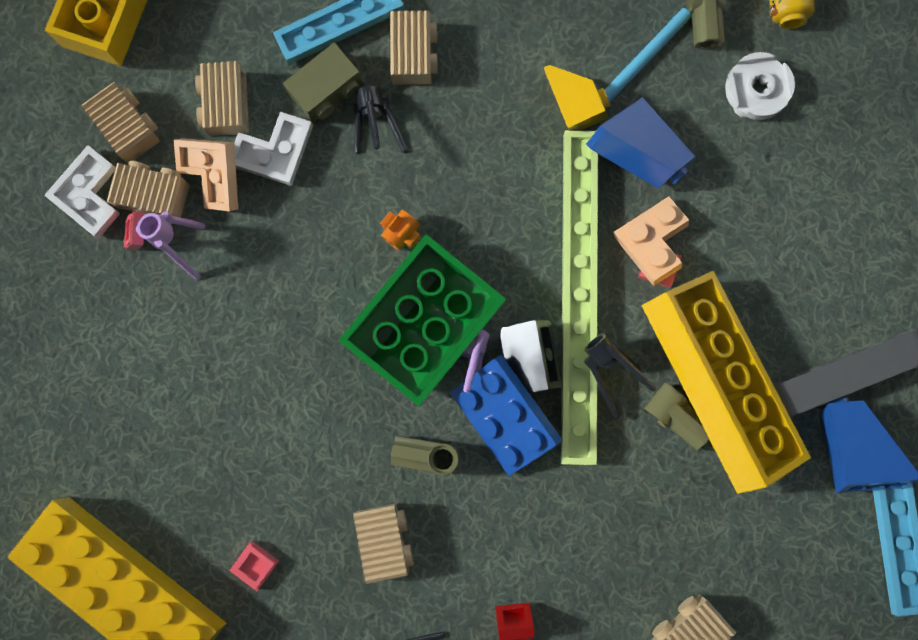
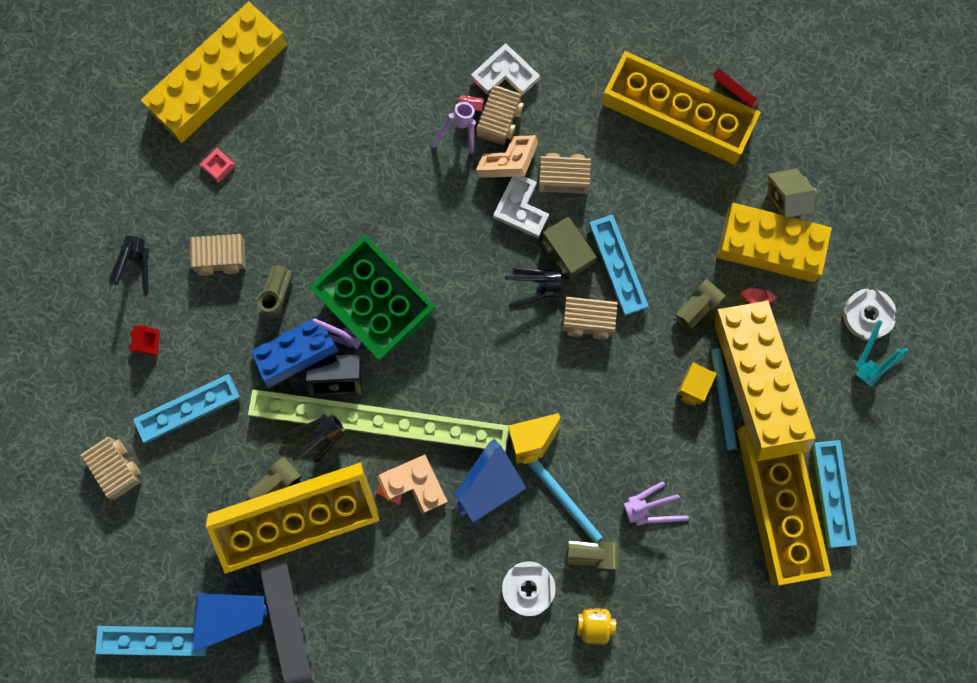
camera: 90 degrees right, 5 degrees down
tan brick [82,82,160,164] -> none
orange gear [380,210,421,251] -> none
none -> medium azure plate [133,374,241,444]

